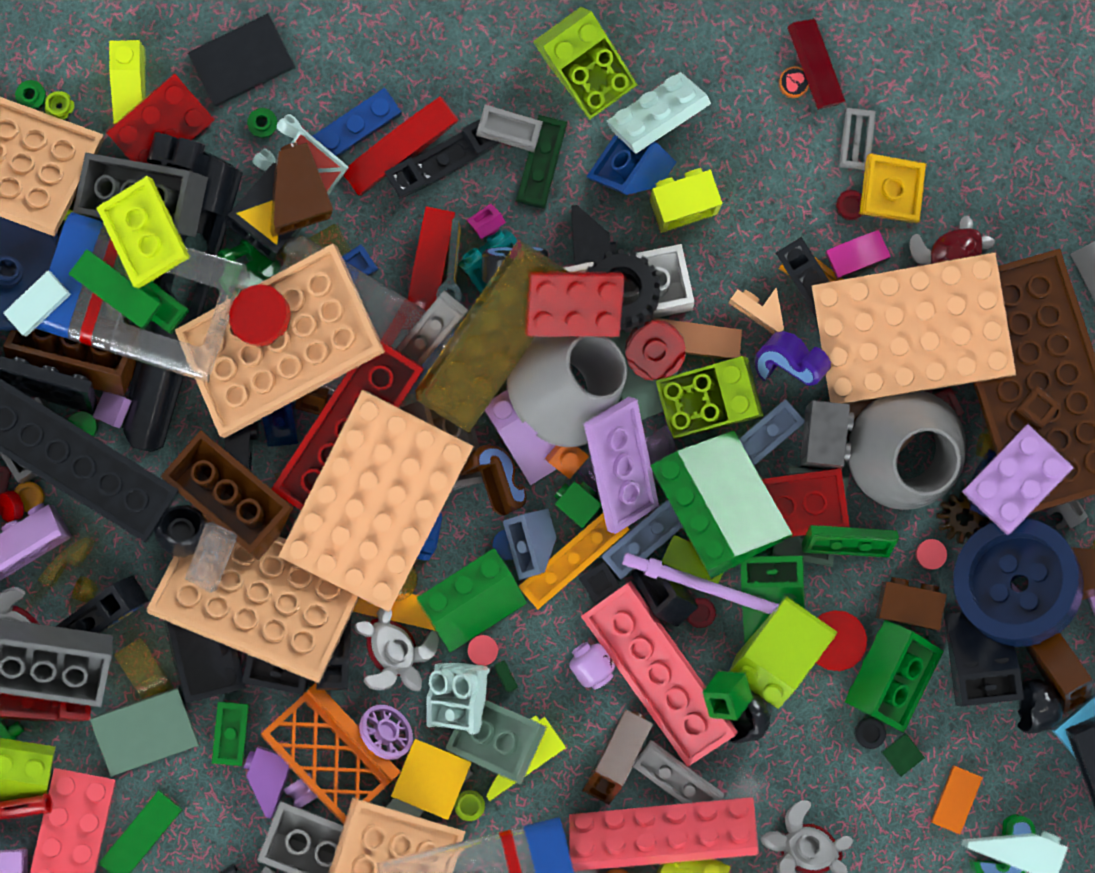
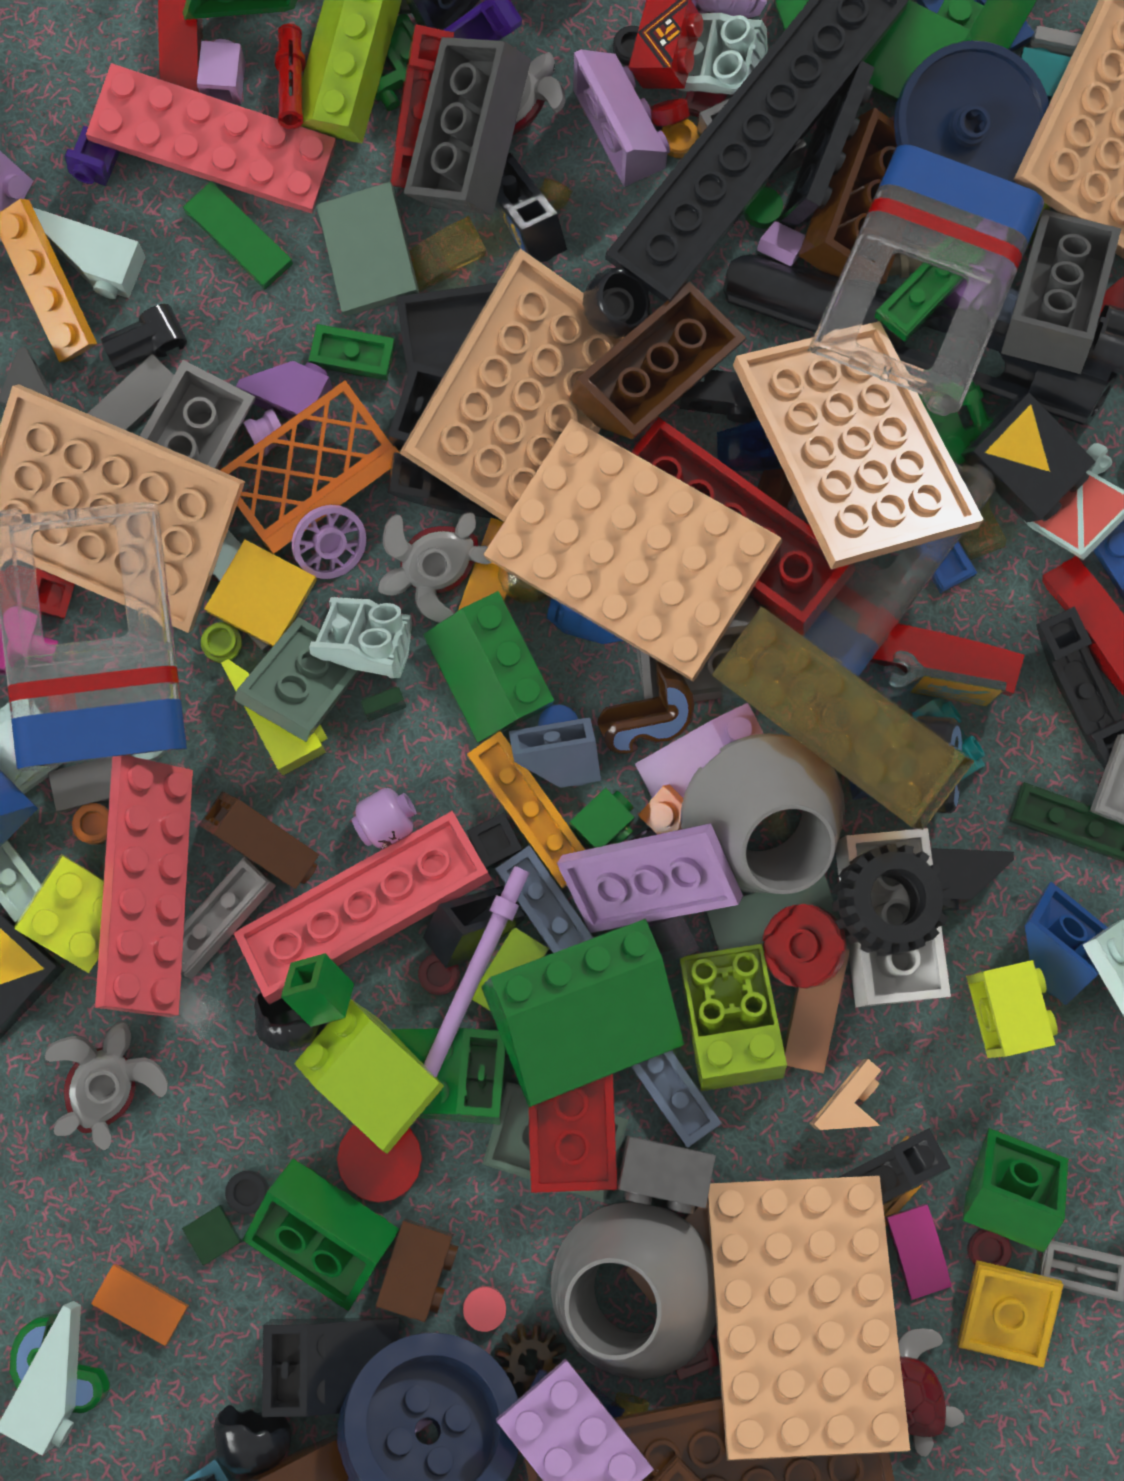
camera: 100 degrees right, 5 degrees down
light aqua tile [3,271,71,337] -> none
clear yellow slope [38,537,96,587] -> none
green tile [68,249,162,329] -> none
neon yellow plate [96,176,190,289] -> none
clear plate [185,522,238,593] -> none
red tile [229,284,290,347] -> none
reddish brown slope [270,143,333,237] -> none
light grey tile [396,291,468,365] -> none
dark pink plate [466,204,506,239] -> none
coral tile [468,635,498,666] -> none
red plate [525,272,624,337] -> none
dark purple animal [754,331,831,386] -> none
green tile [801,525,899,558] -> none
none -> green slope [962,1128,1069,1252]

